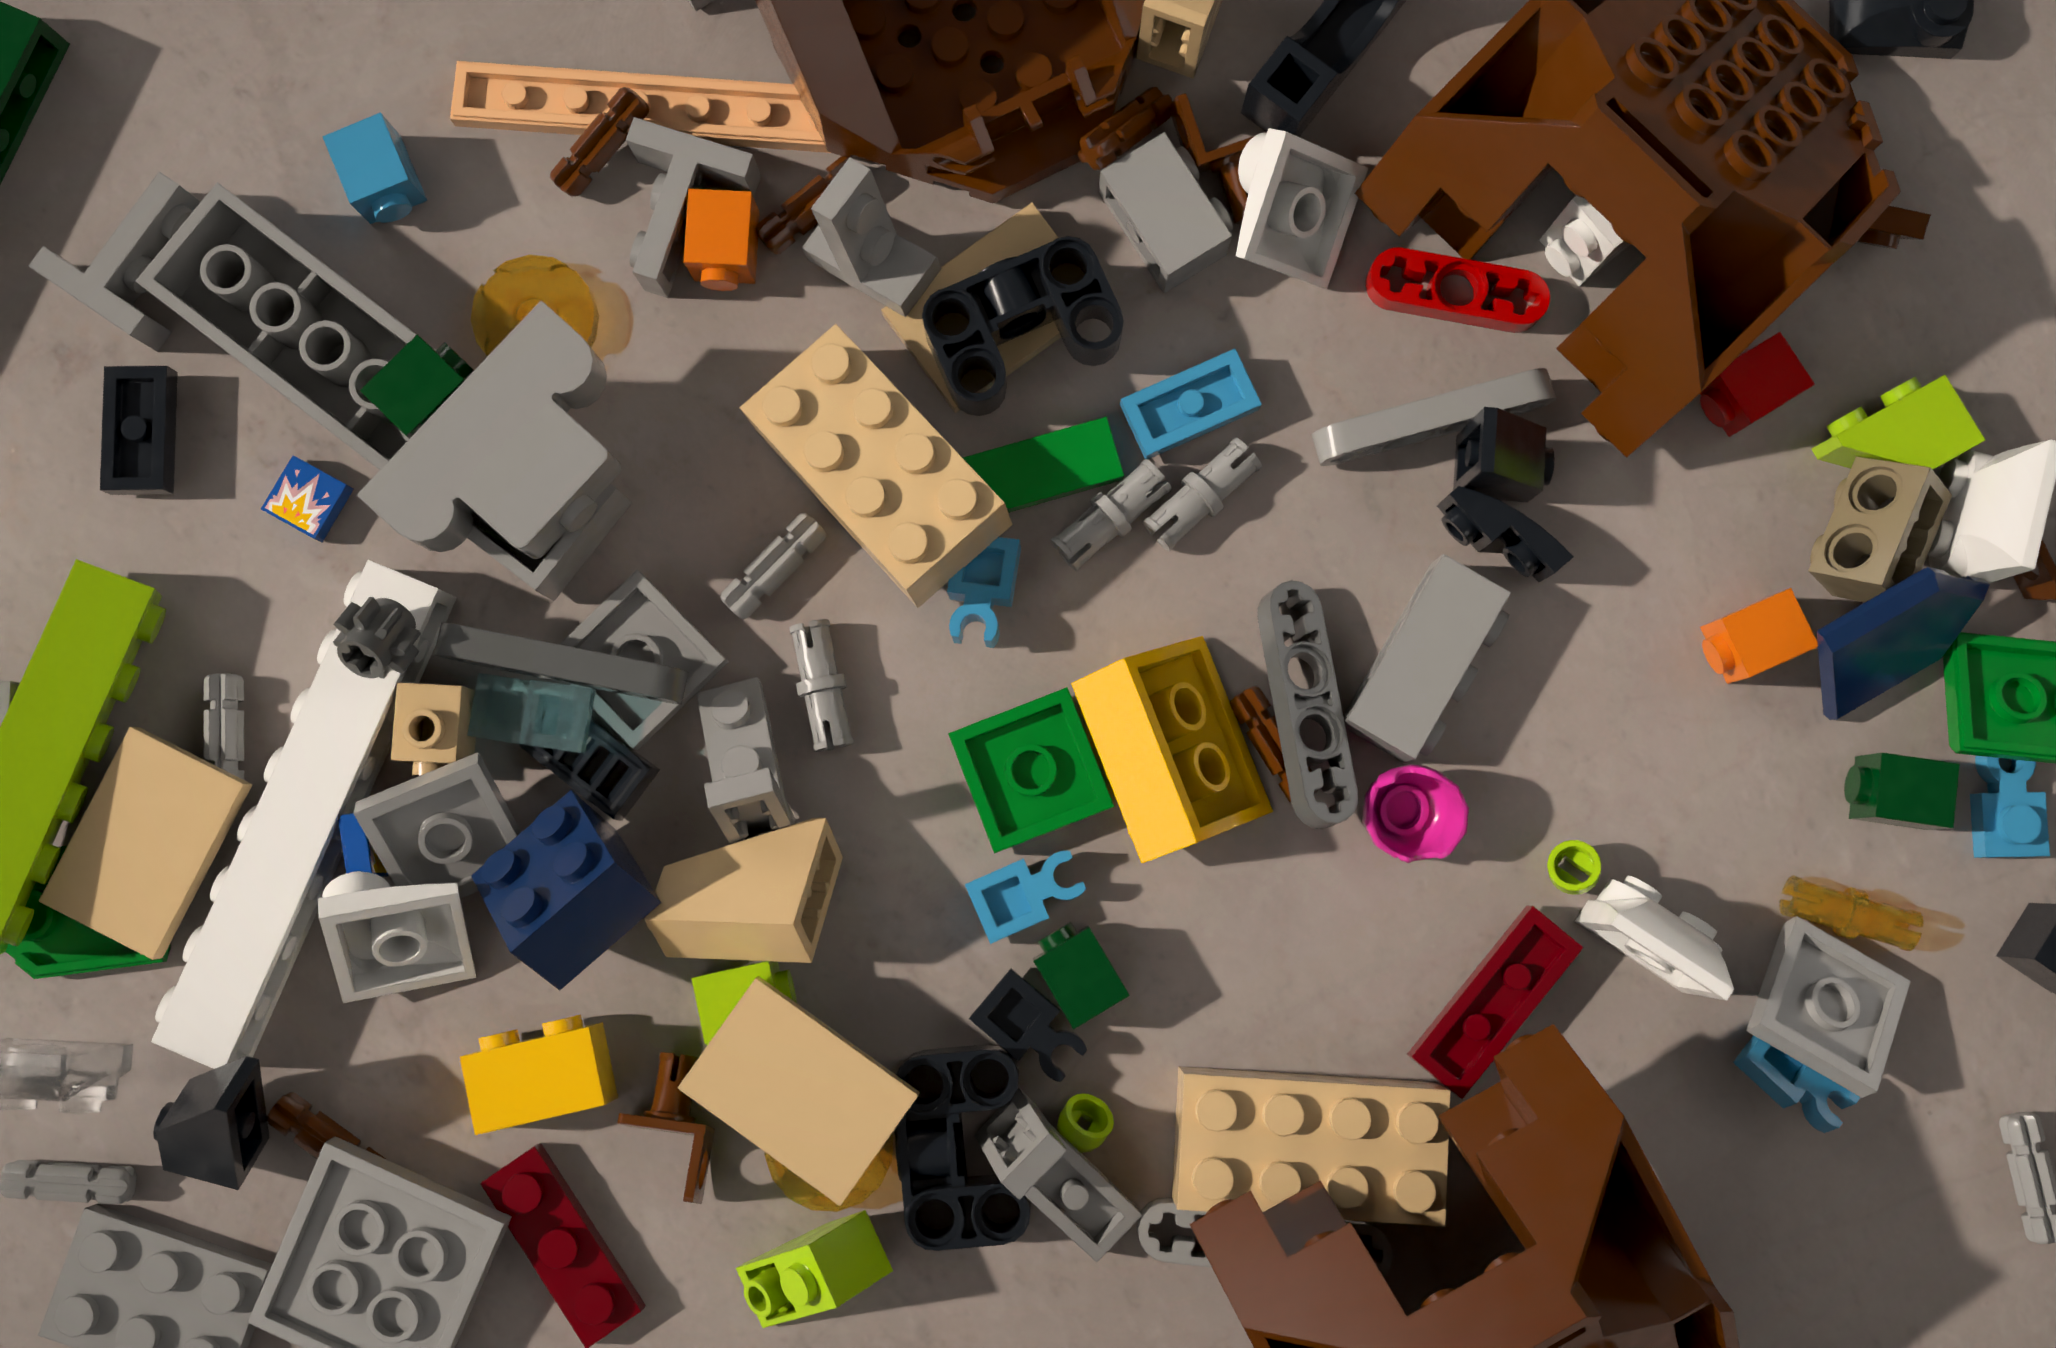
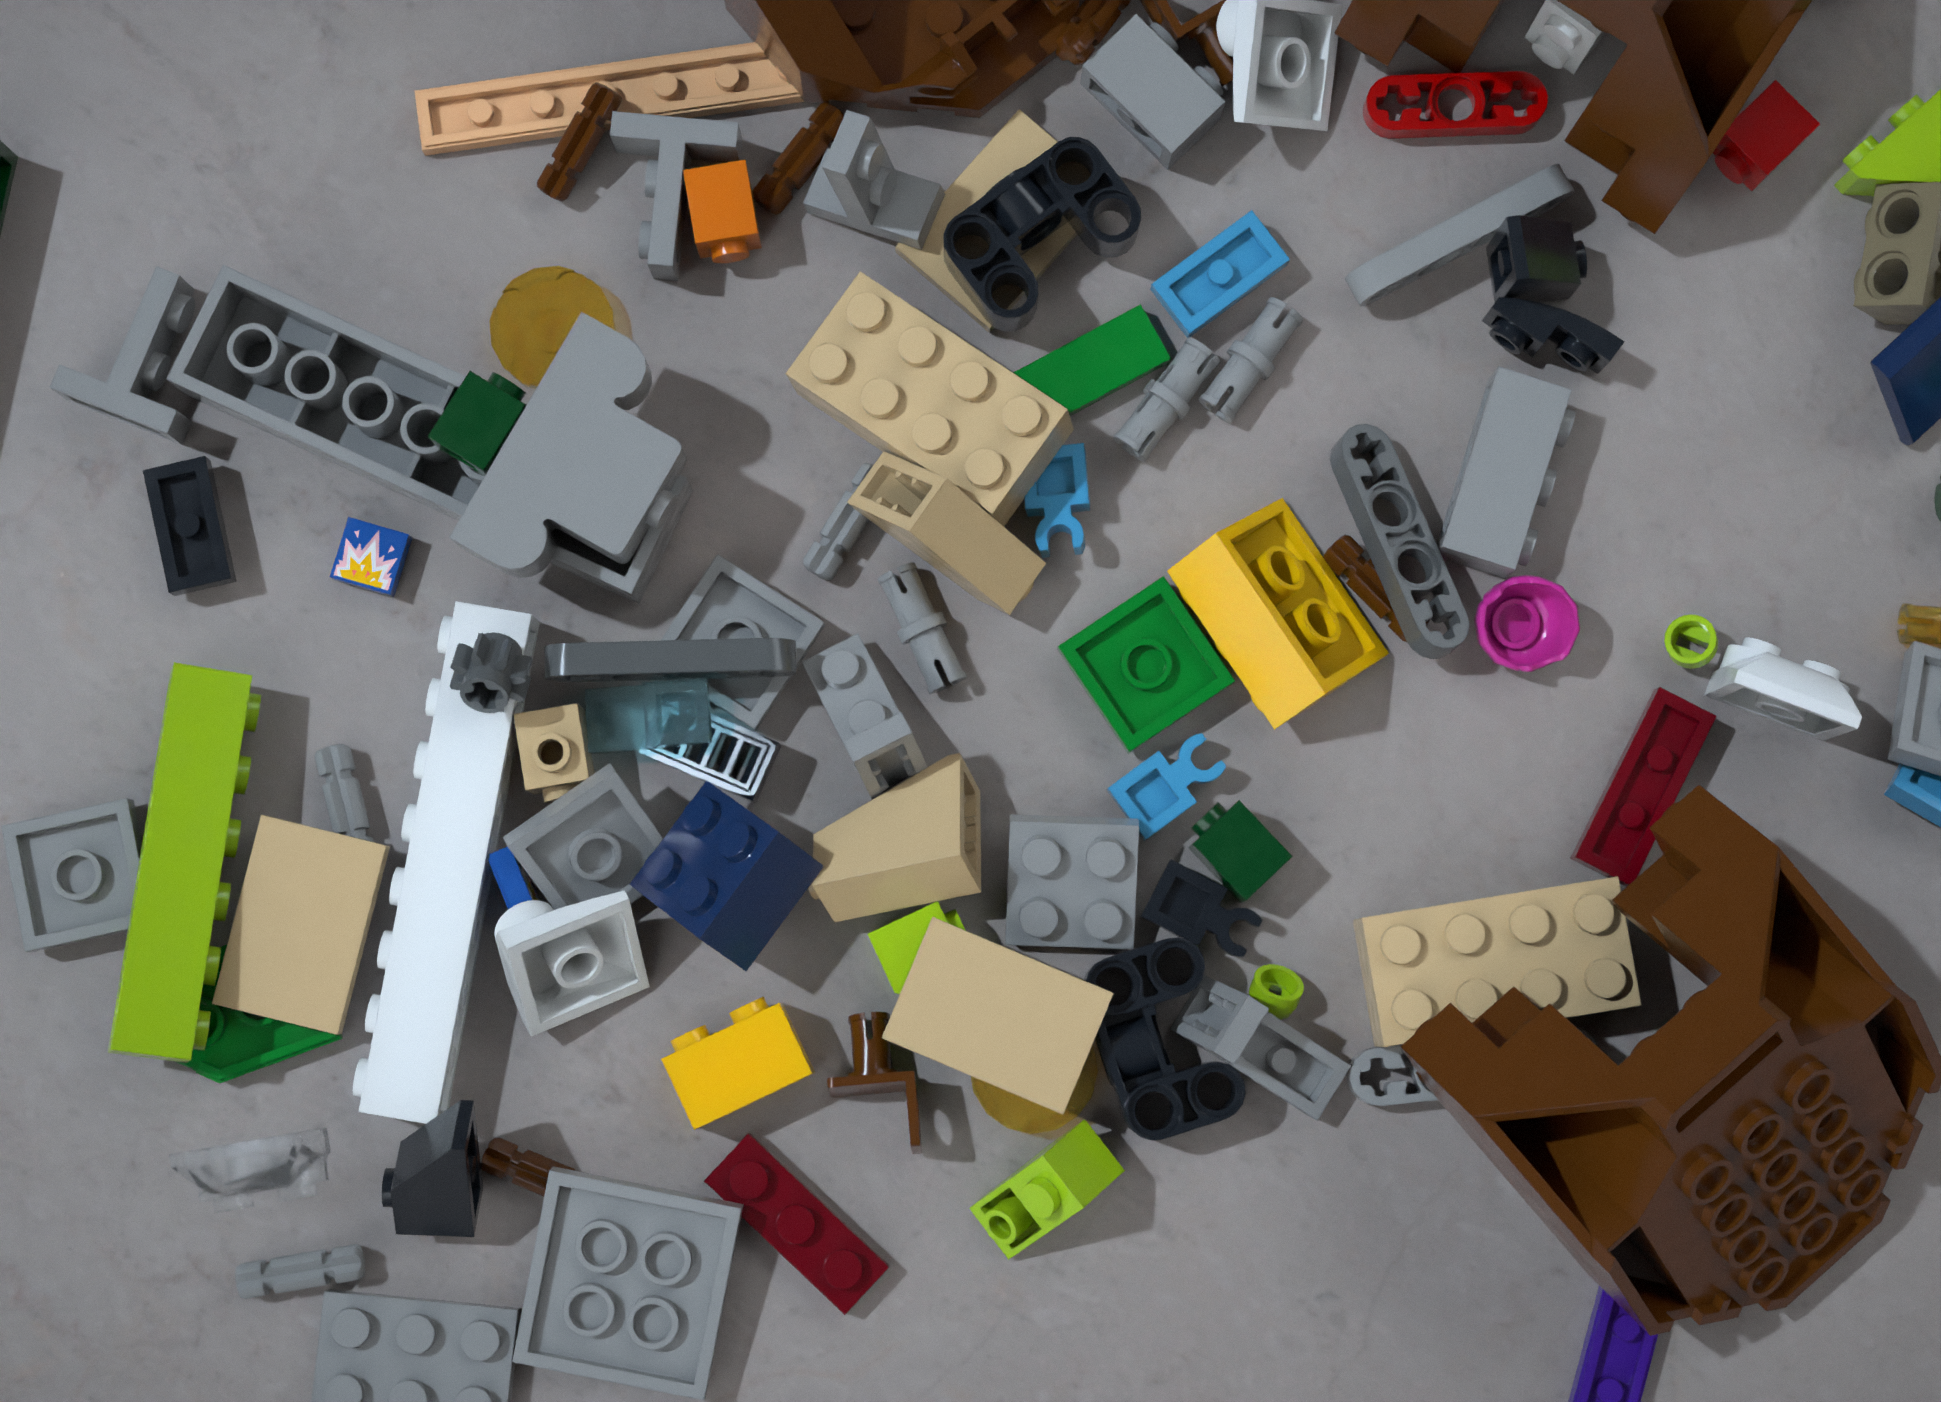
camera: 15 degrees left, 0 degrees up
dark azure brick [322,112,428,224] -> none
orange brick [1700,588,1818,684] -> none
none -> tan slope [847,451,1046,615]
none -> light grey plate [1005,814,1139,949]

